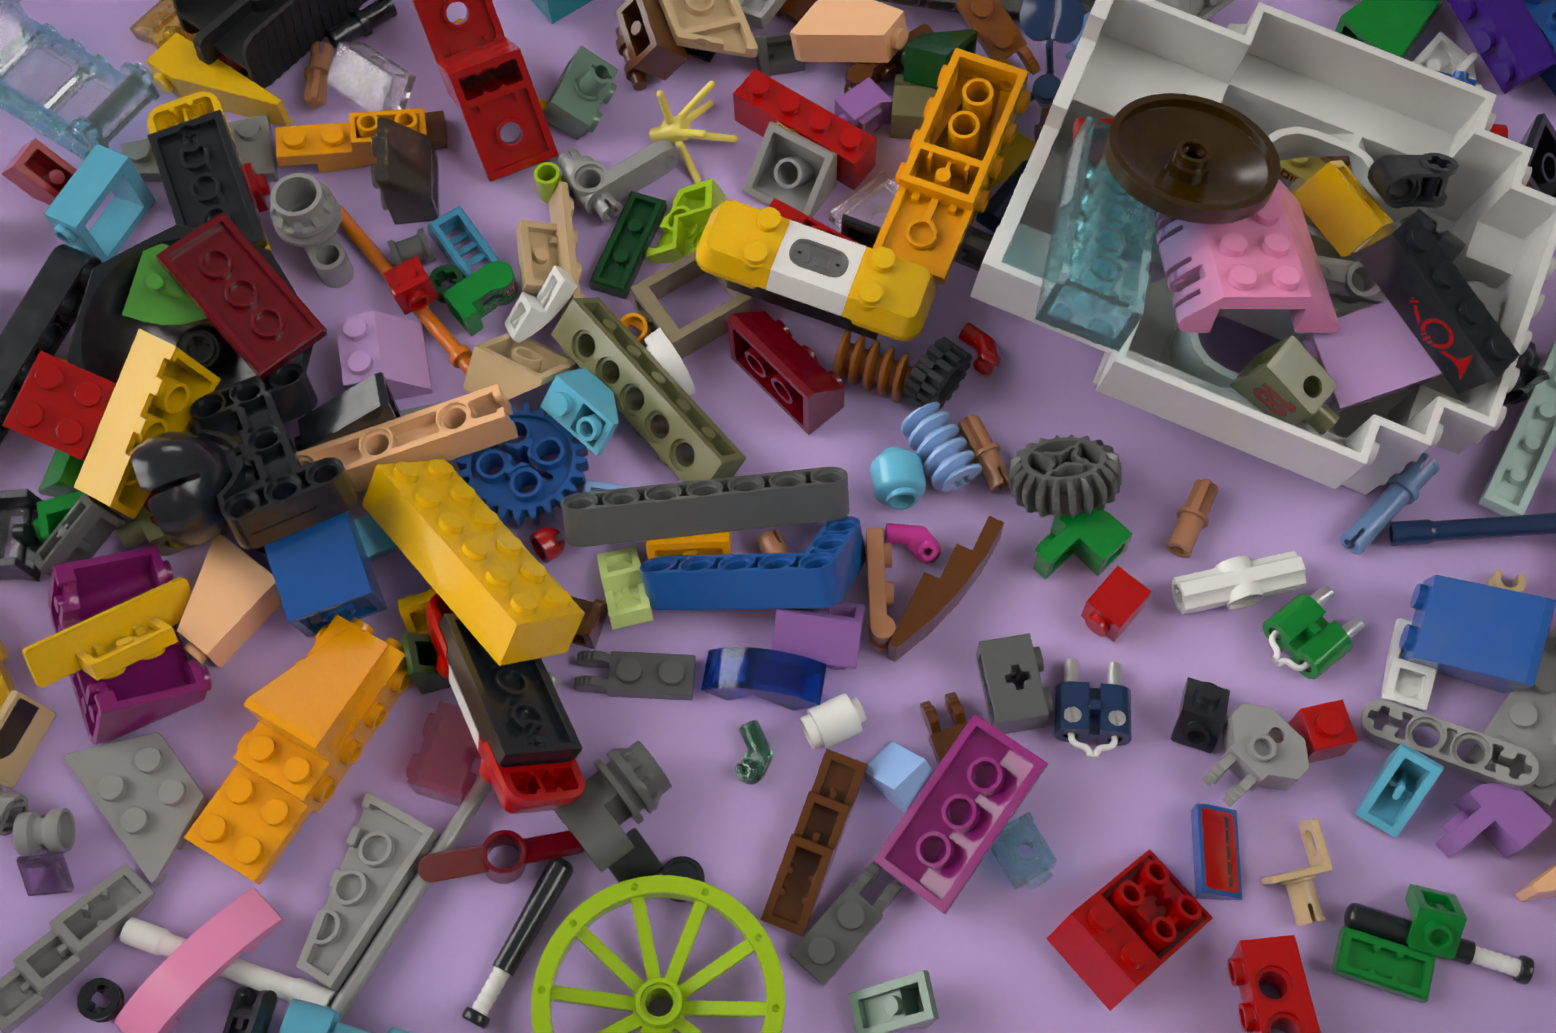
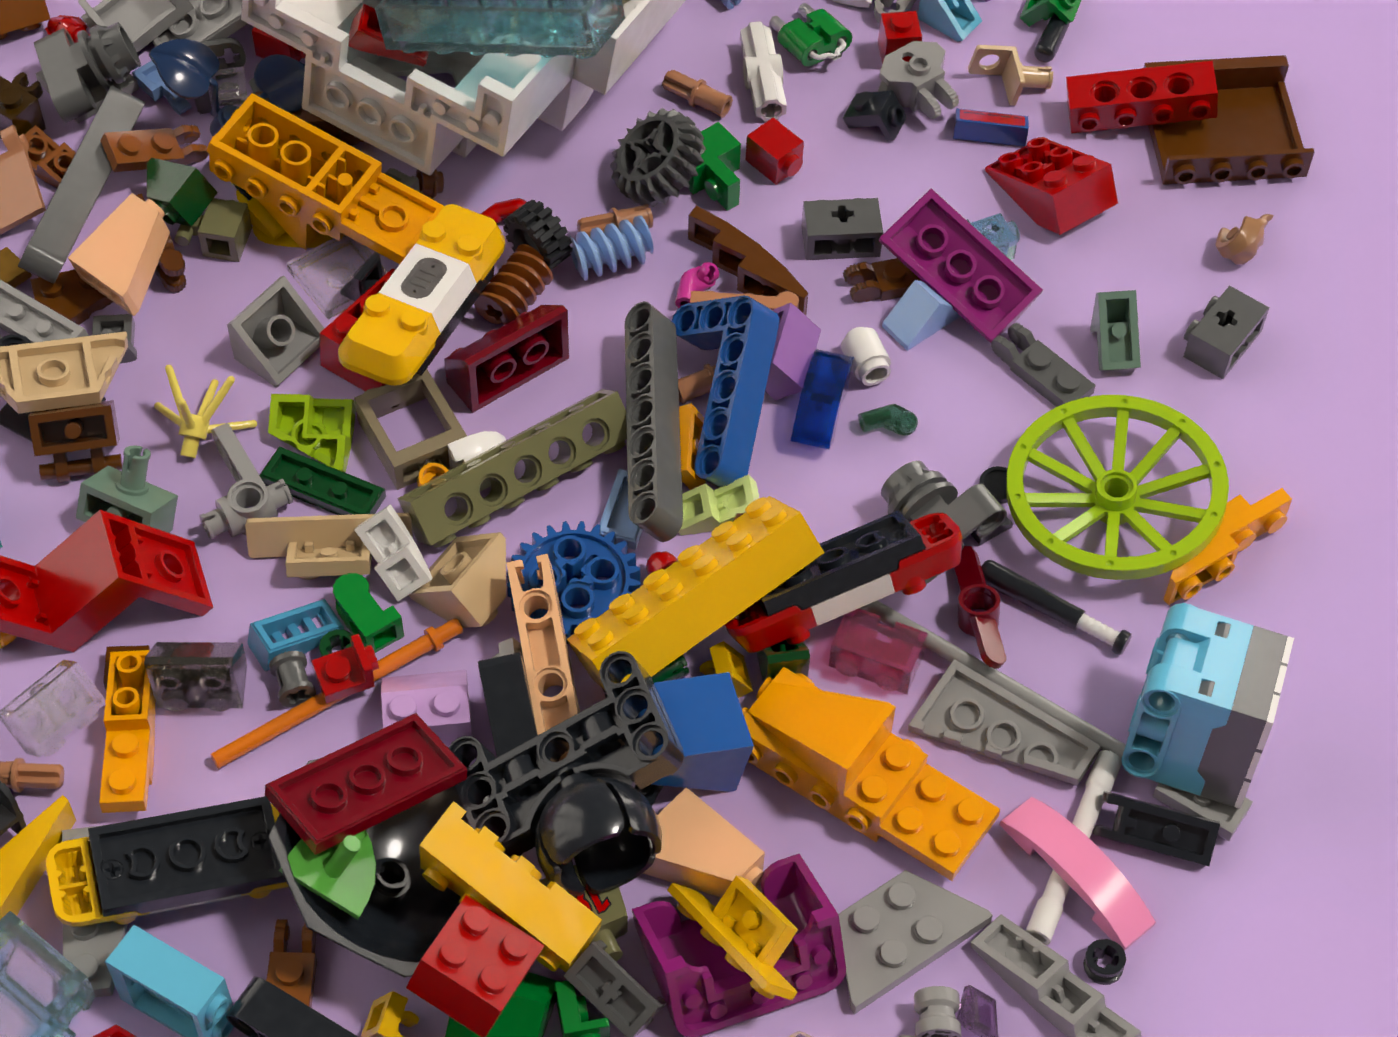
camera: 90 degrees left, 10 degrees down
light grey beam [270,173,354,288] -> none
lime hinge [534,162,562,203] -> none
medium azure slope [540,367,619,456] -> none
dark grey hinge [574,650,696,701] -> none
red brick [733,69,877,191] -> none
reddish brown slope [761,749,869,937] -> none
medium lavender window [835,77,893,134] -> none
medium azure head [870,446,926,510] -> none
dark blue piece [1054,658,1132,759] -> none
green plate [1331,926,1436,1004] -> none

